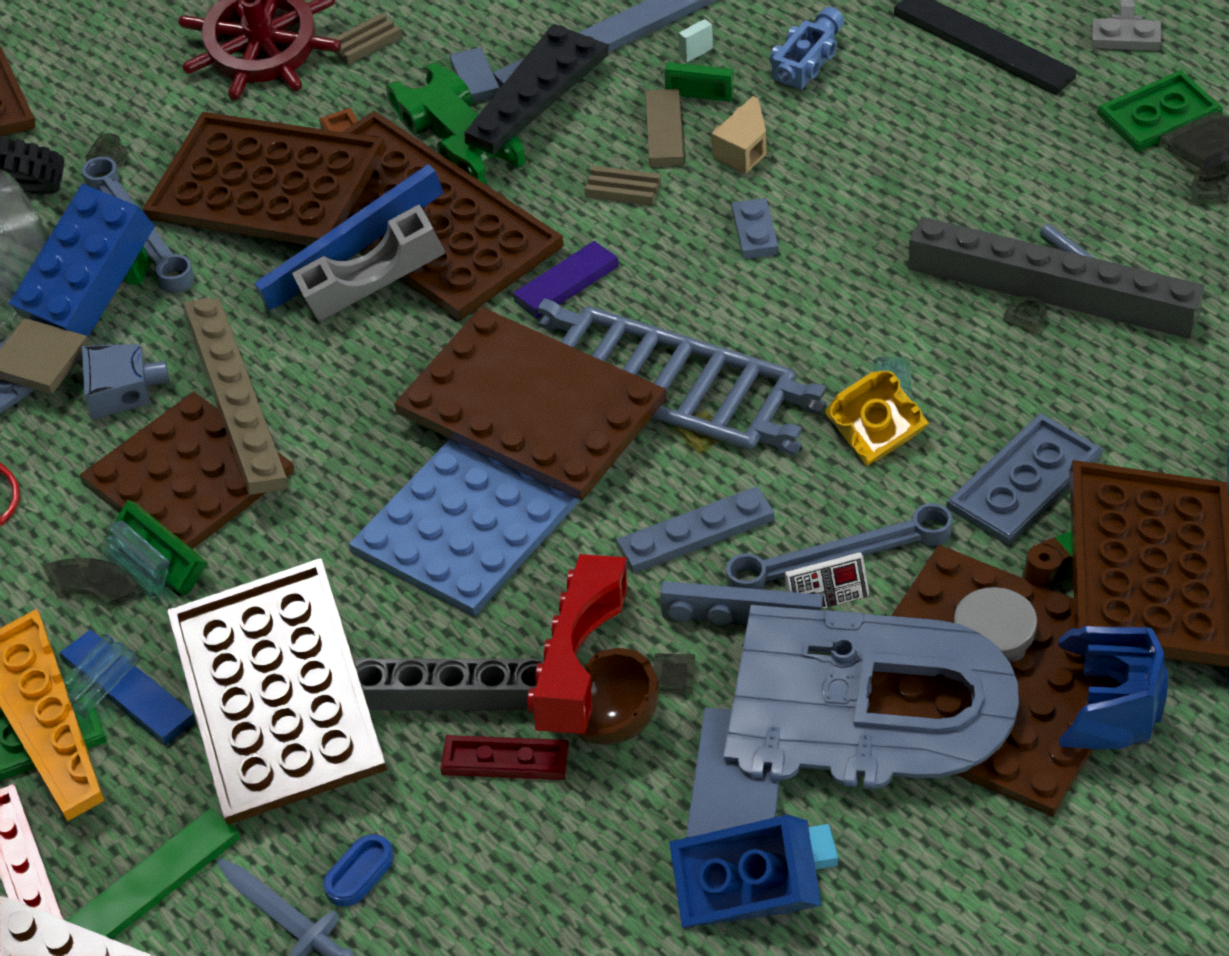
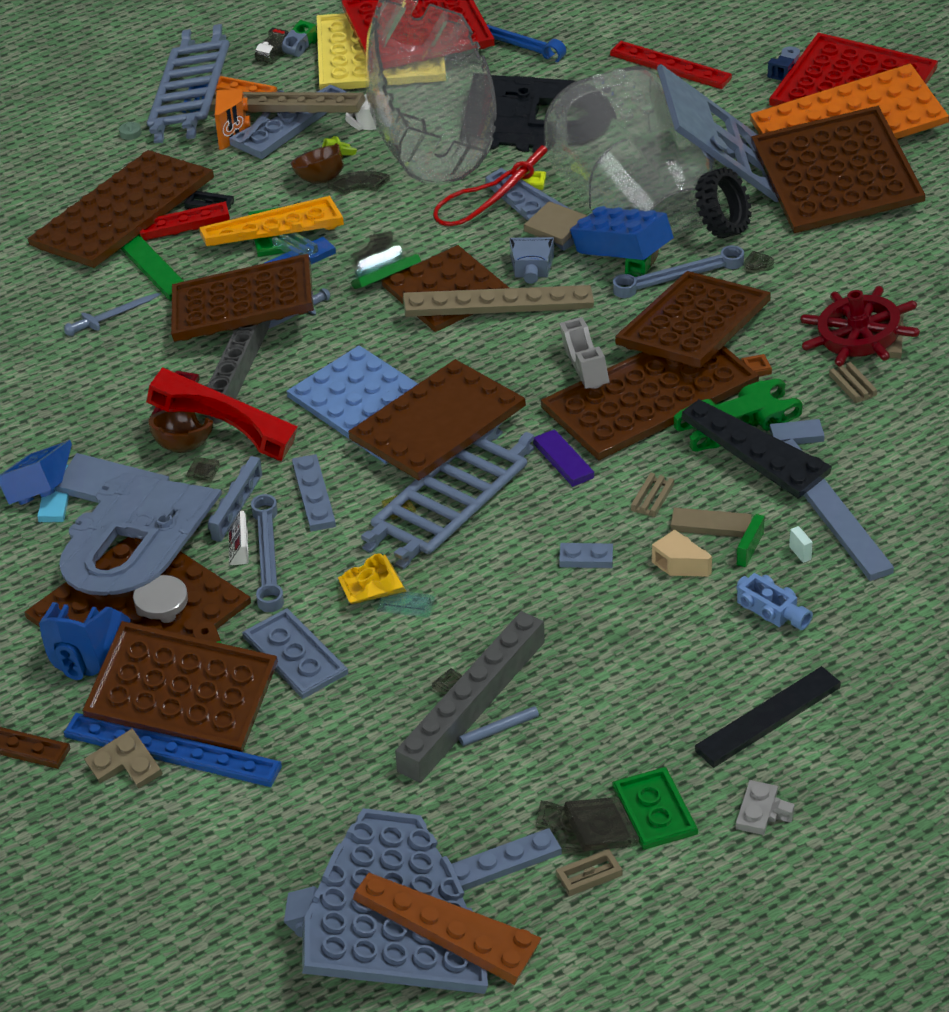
camera: 100 degrees right, 5 degrees down
blue tile [254,164,444,310] -> none
blue tile [323,834,394,906] -> none

